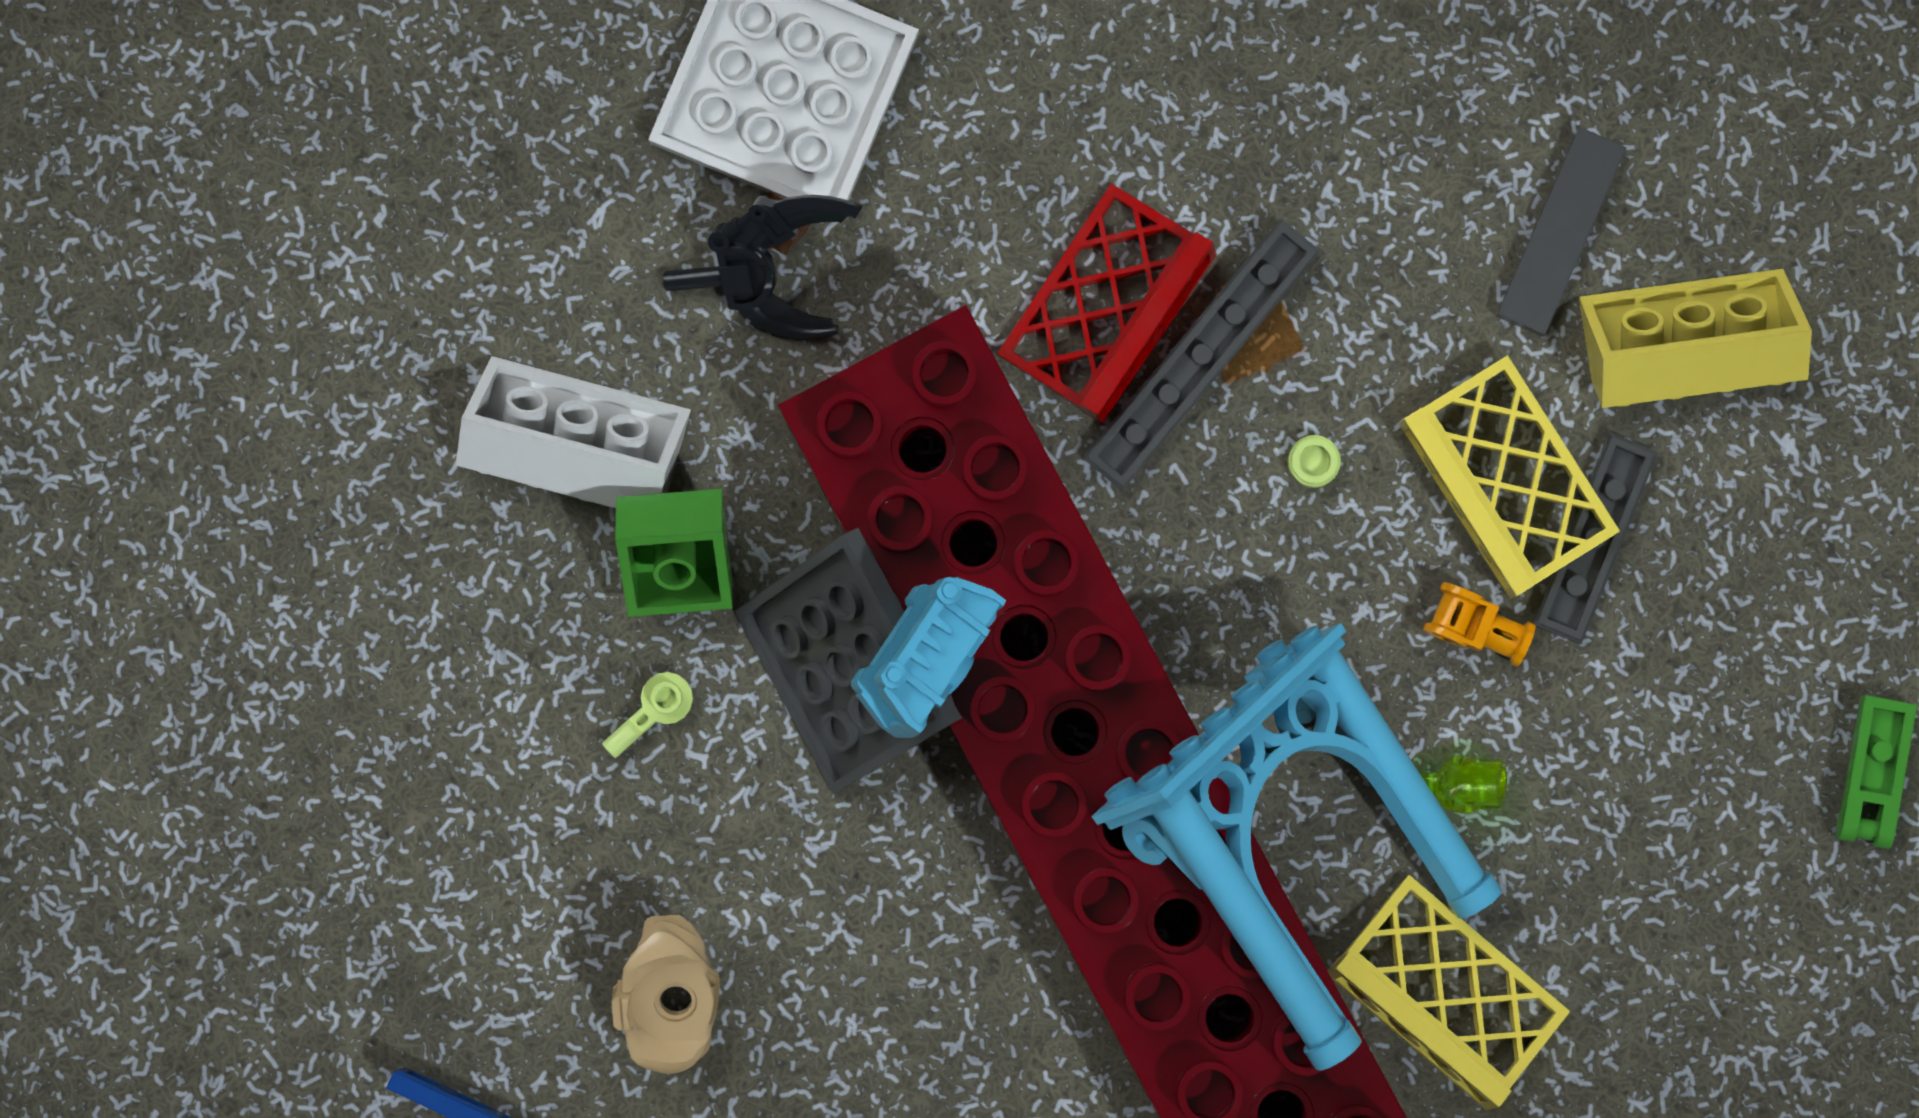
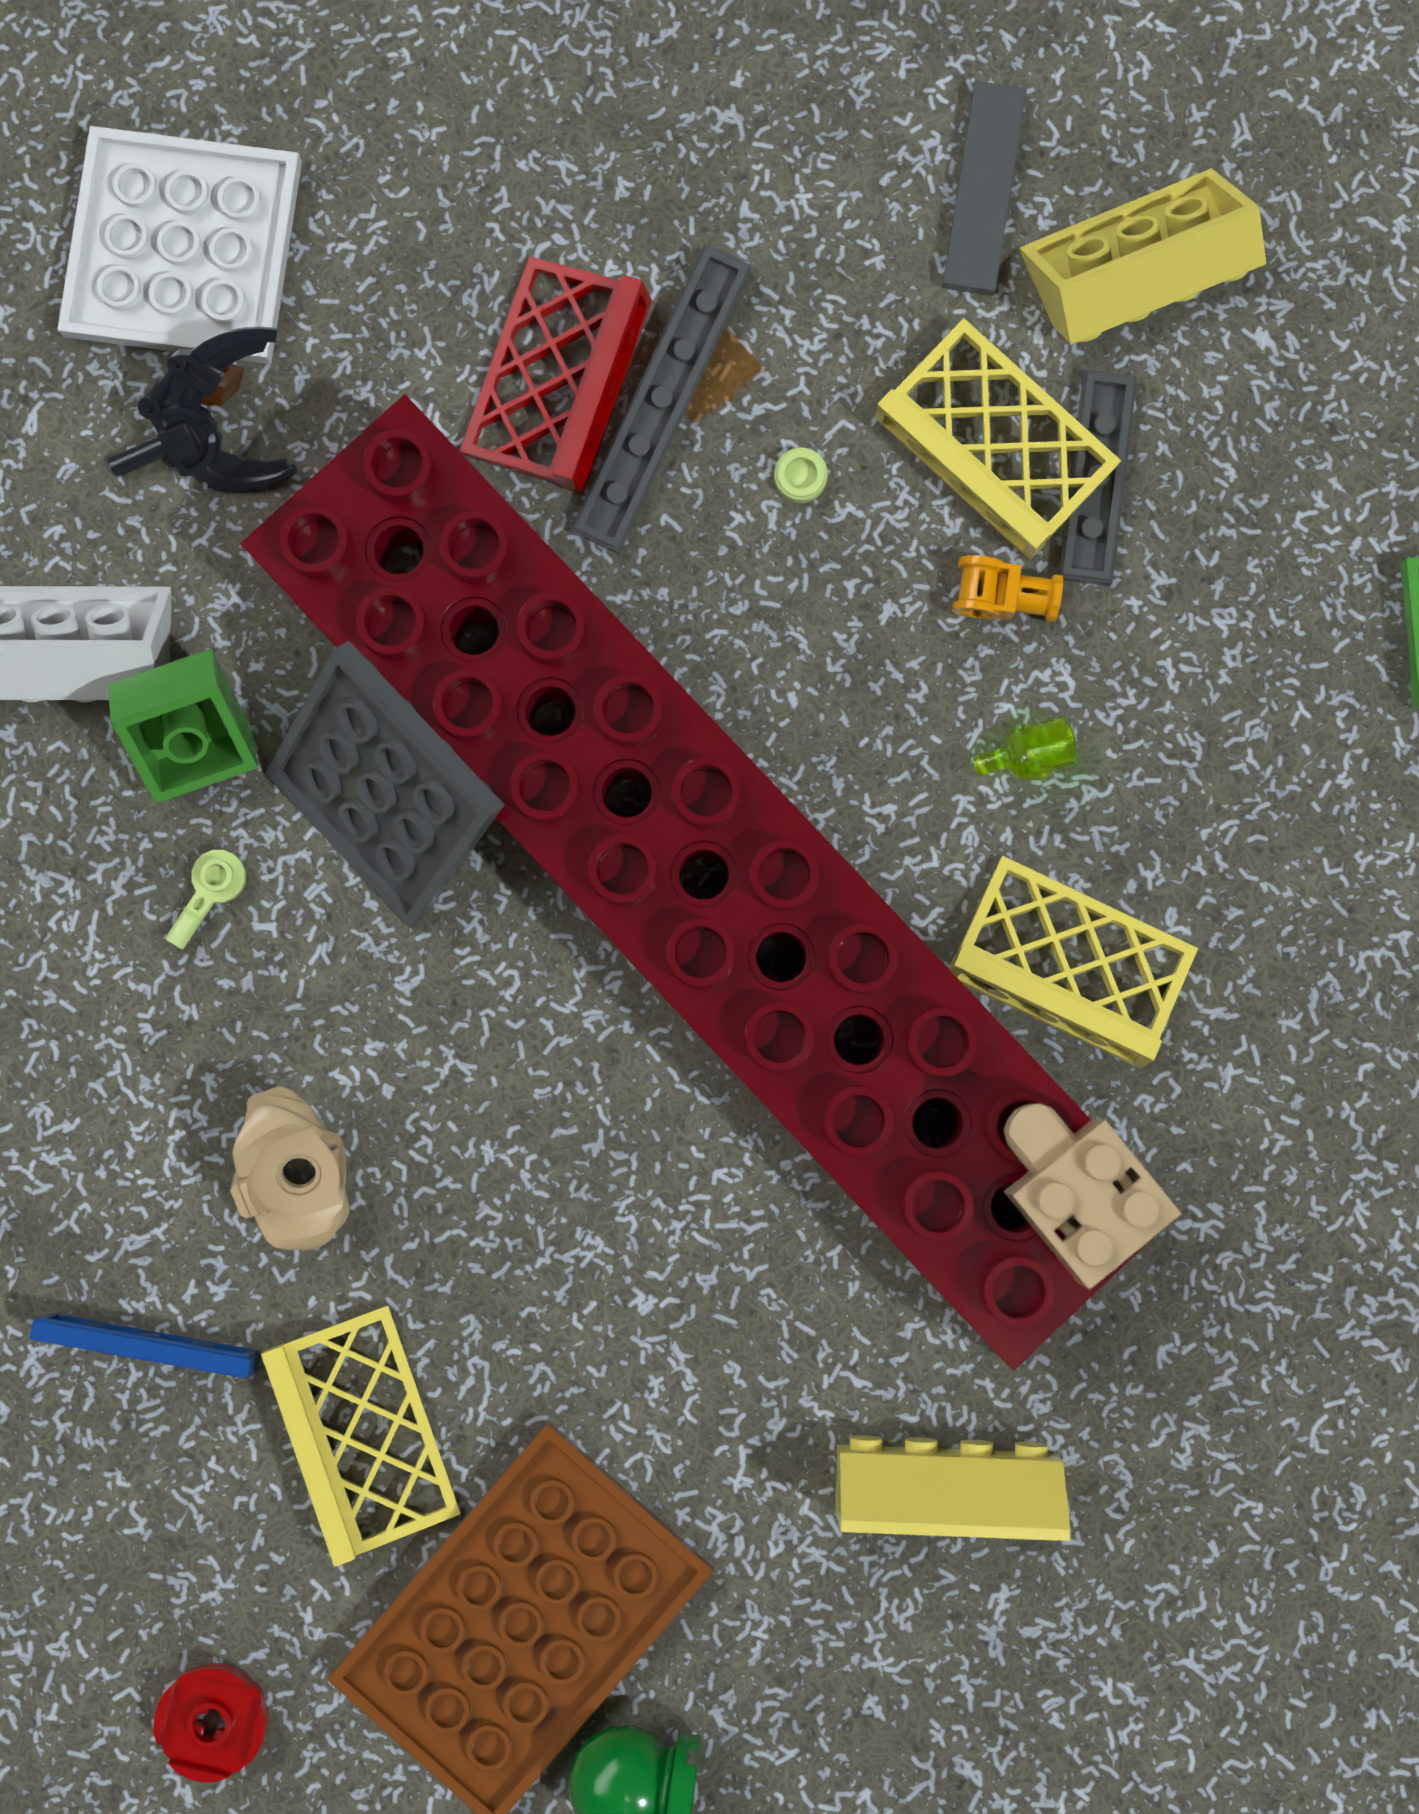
camera: 10 degrees left, 0 degrees up
medium azure piece [851,577,1006,738] -> none
medium azure arch [1091,623,1502,1071] -> none

